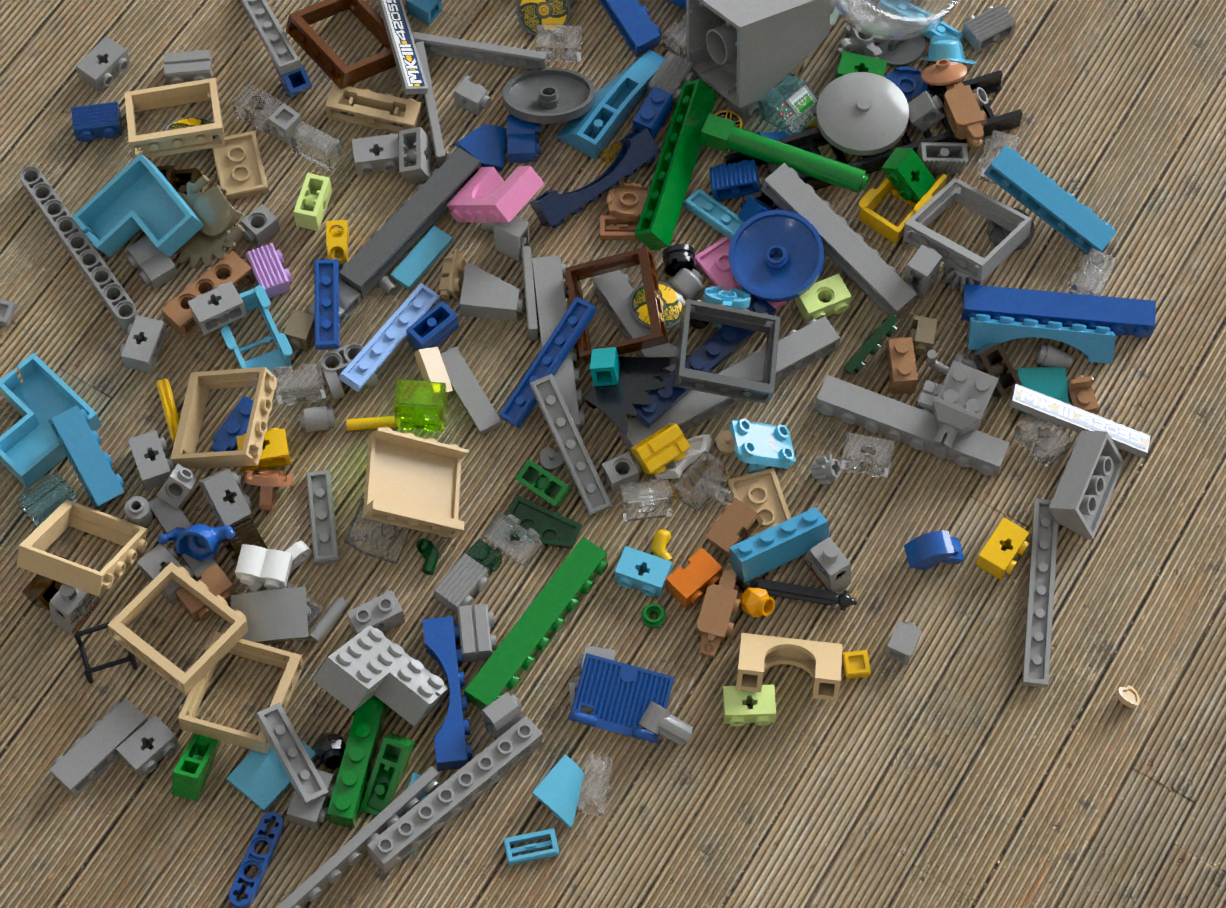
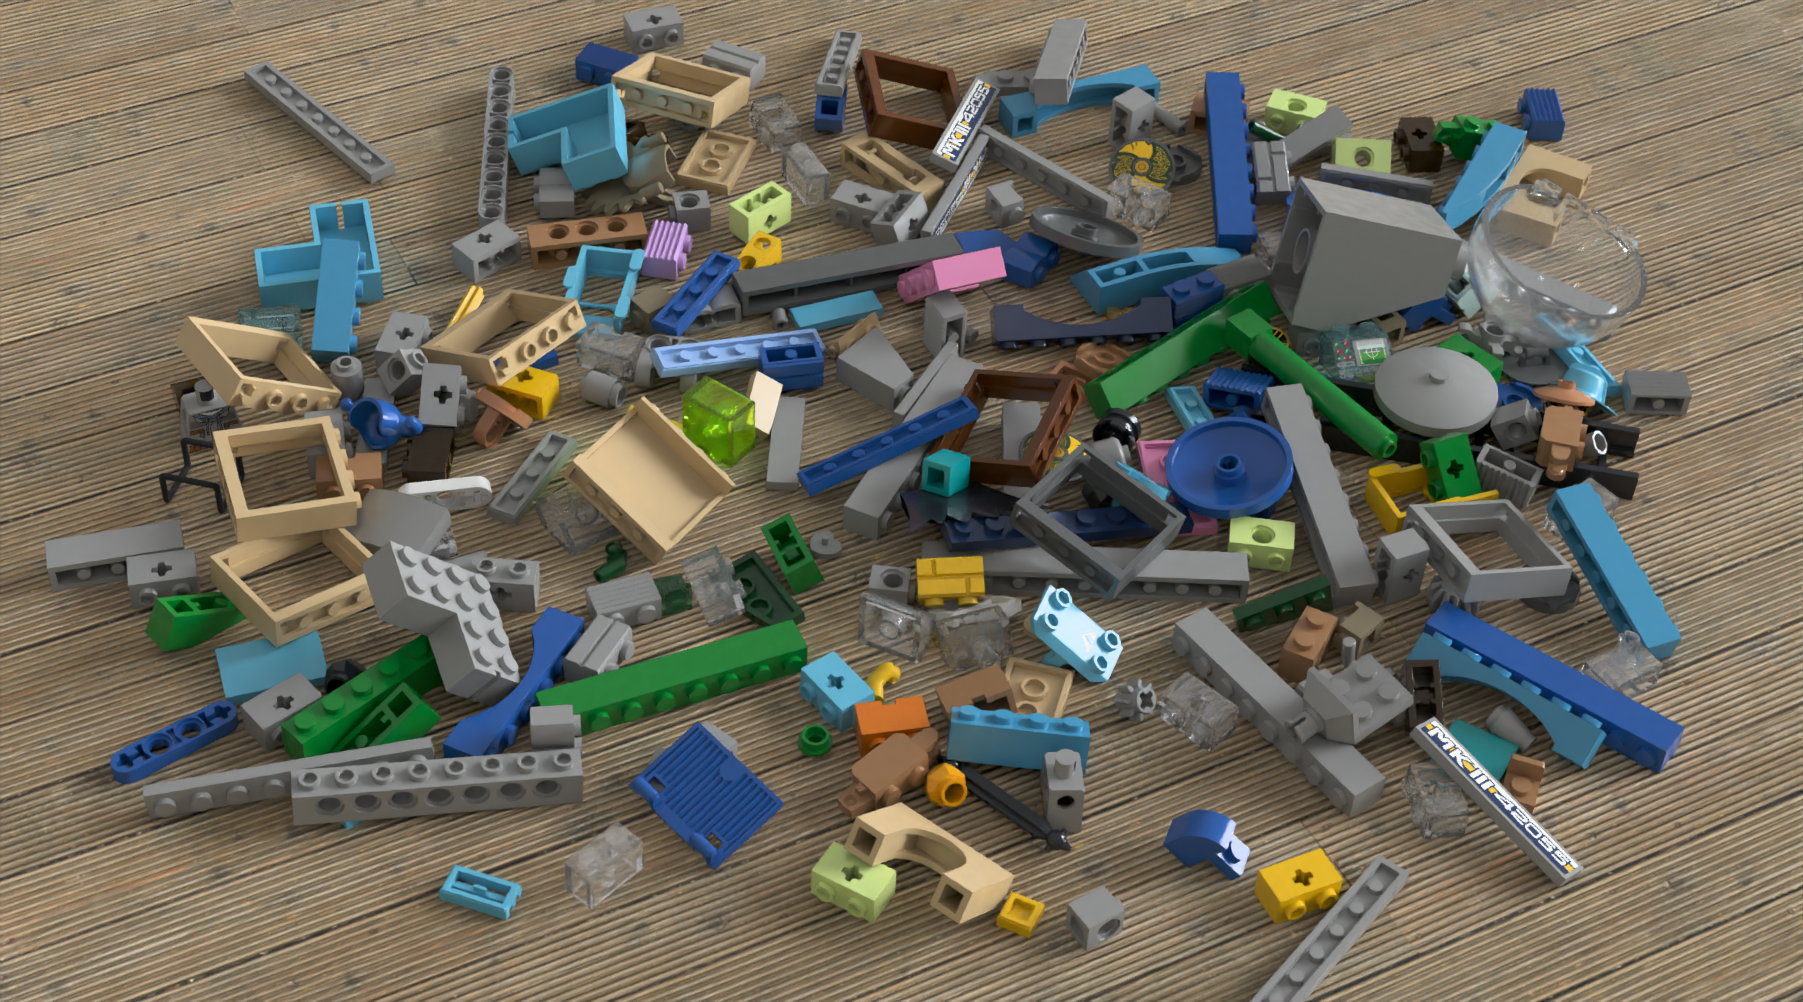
camera: 30 degrees right, 20 degrees down
light grey brick [188,281,247,335] -> none
white brick [235,544,293,590] -> none
light grey plate [255,703,329,806] -> none
light grey brick [268,103,304,145] -> none
light grey tile [530,374,612,516] -> none
medium azure slope [532,754,585,829] -> none
light grey piece [639,701,693,746] -> none
light grey slope [1049,431,1124,540] -> none

